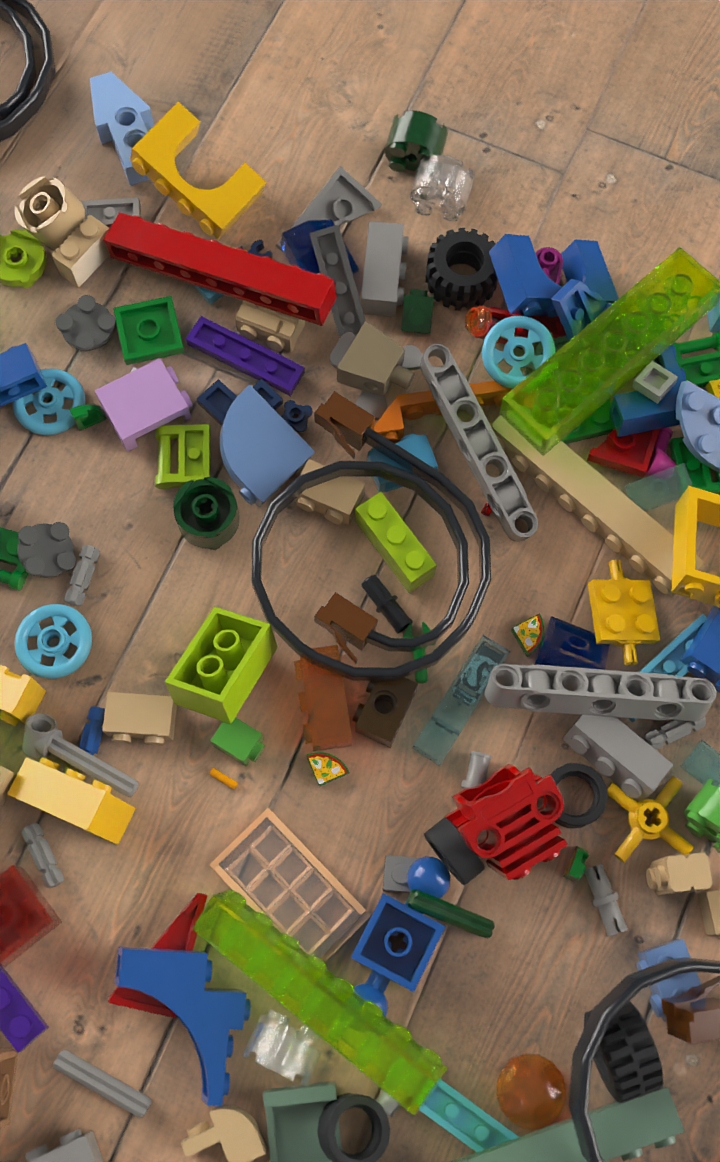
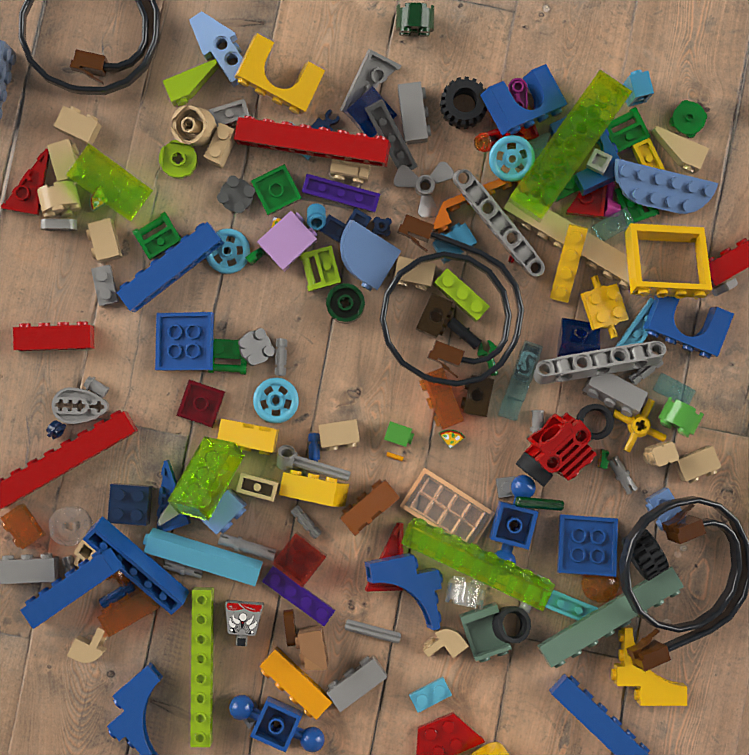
camera: 15 degrees left, 15 degrees up
lime brick [165,606,278,724] -> none
dark tan torso [337,321,415,396] -> none
dark green bracket [401,289,434,333] -> none
clear brick [410,155,475,222] -> none
tile [511,613,544,657] -> none
wing [551,279,617,348] -> none
none -> lime slope [163,59,219,106]
none -> dark azure brick [307,203,326,230]
none -> dark orange wedge [340,479,400,536]
none -> dark brown brick [416,293,454,338]
none -> yellow plate [550,224,588,303]
none -> blue plate [557,514,618,577]

